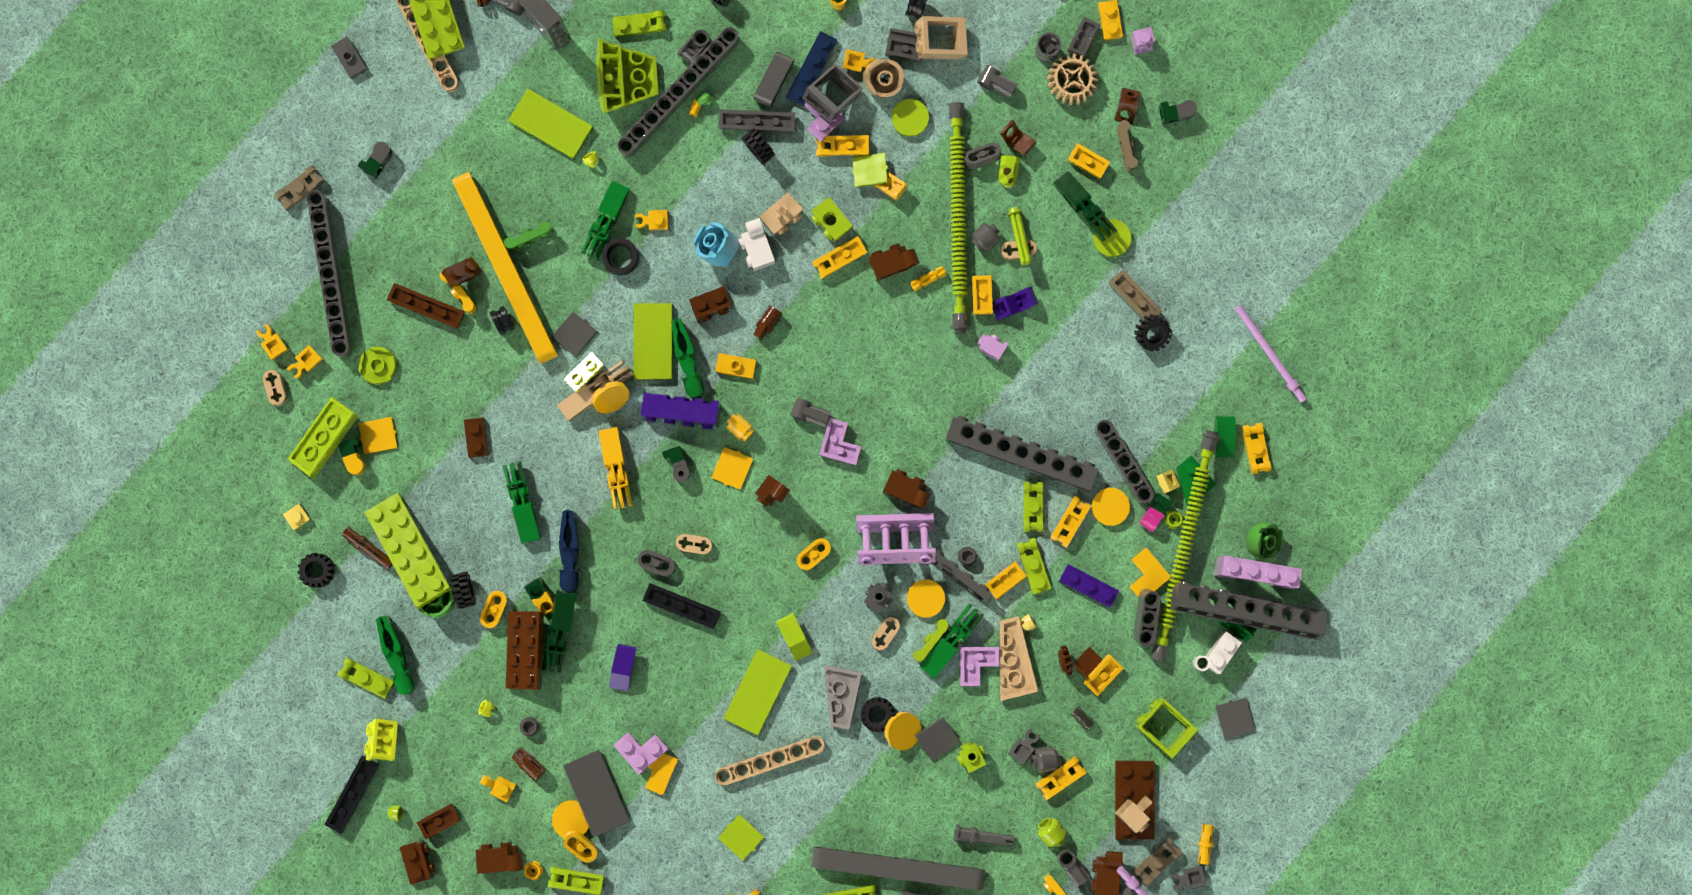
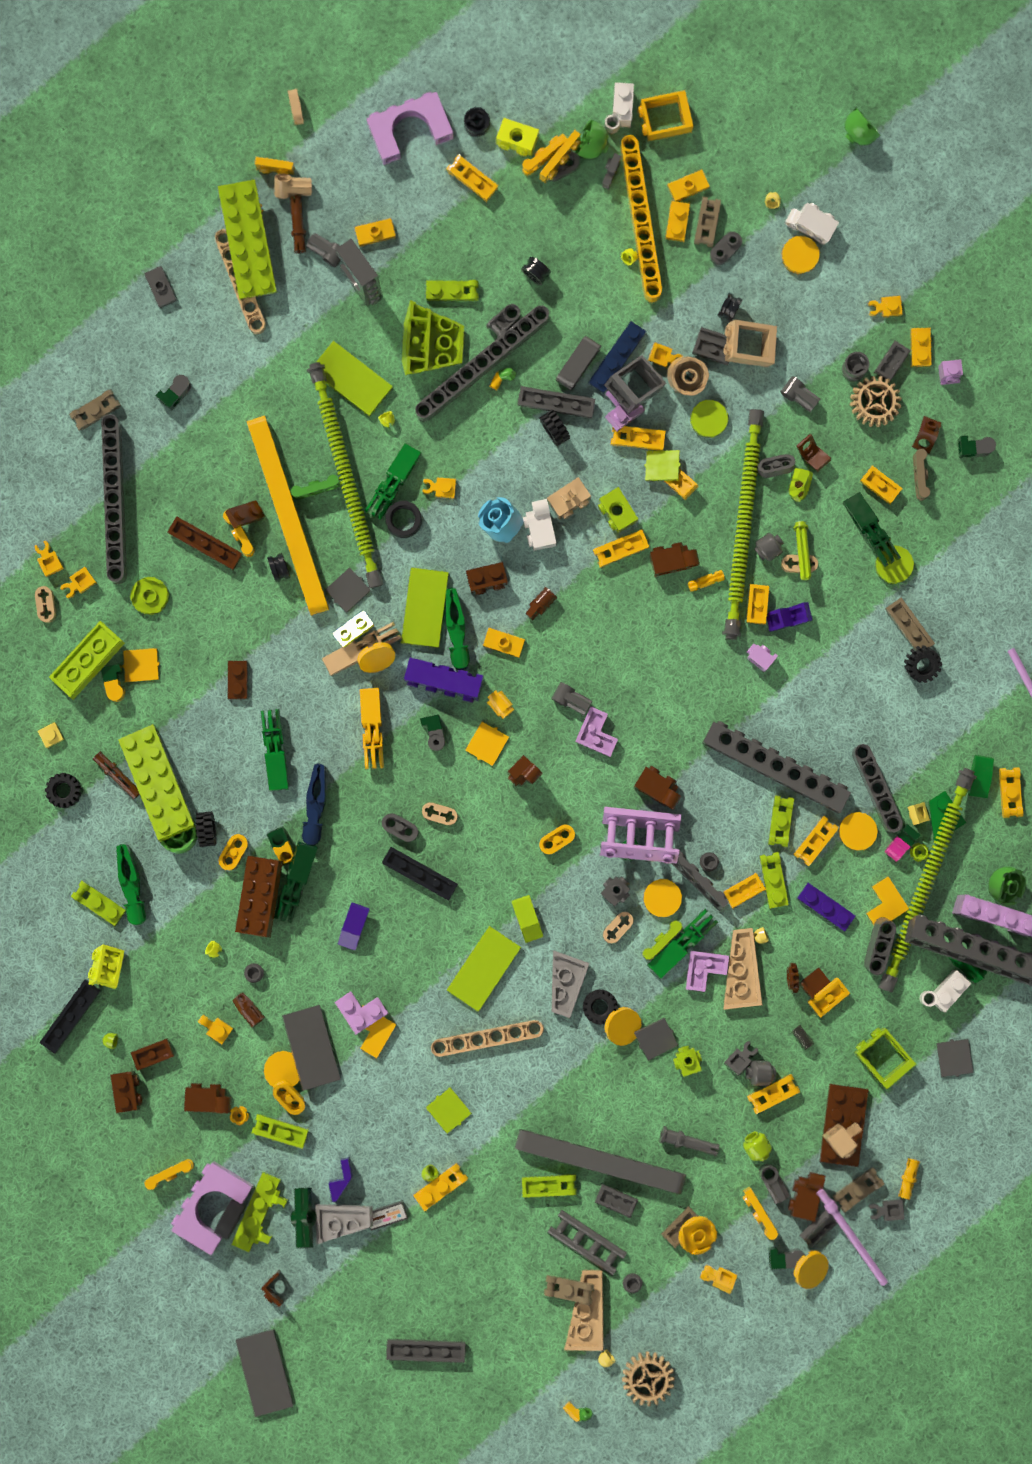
camera: 10 degrees right, 0 degrees up
none -> lime hose [307,362,384,589]

